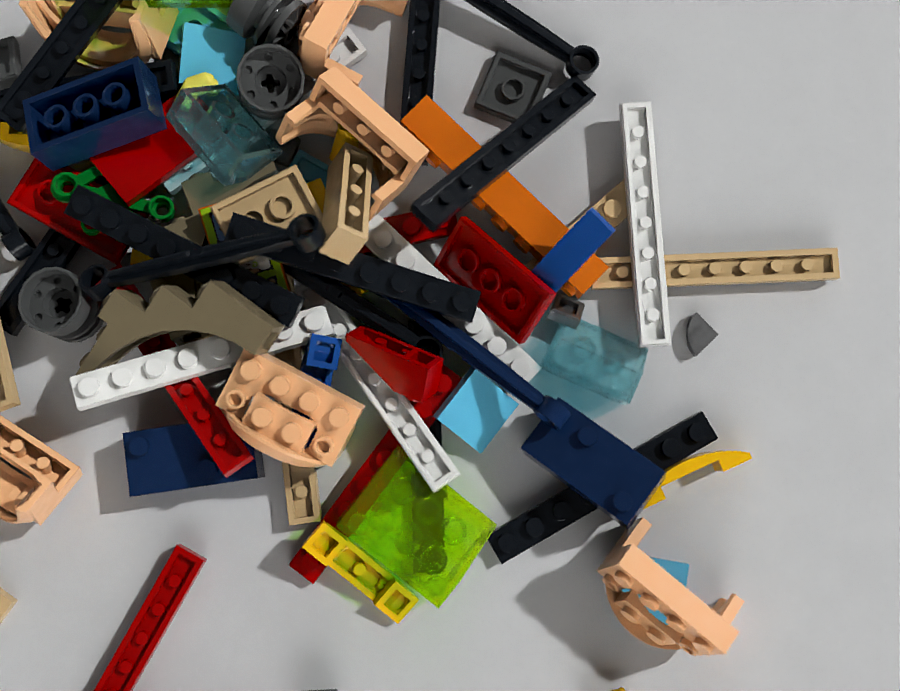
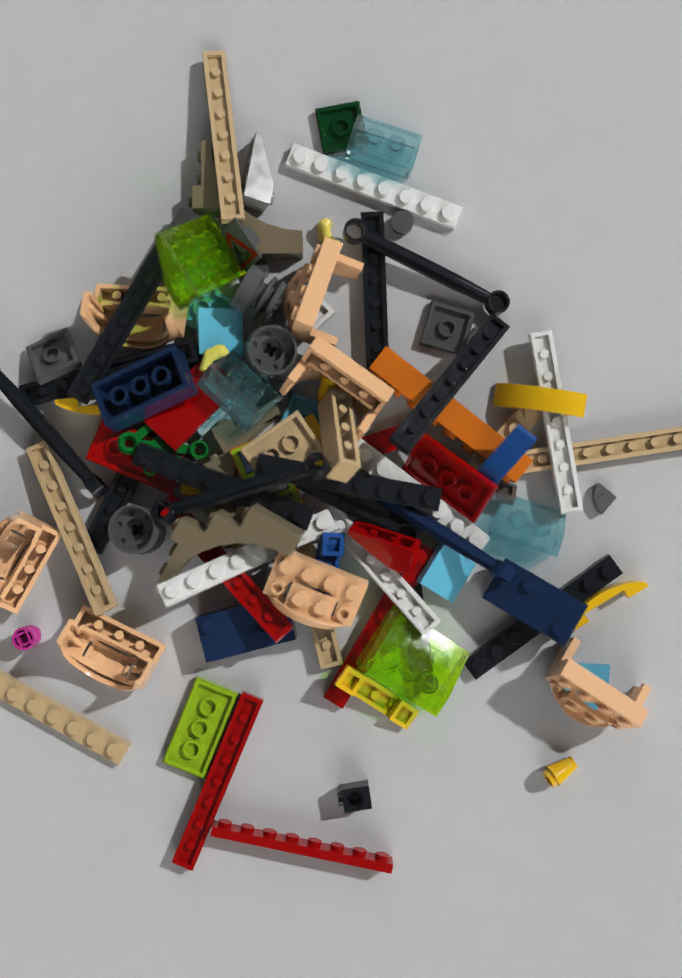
camera: 10 degrees left, 5 degrees up
none -> lime tile [162,676,239,779]
none -> yellow slope [492,383,588,418]

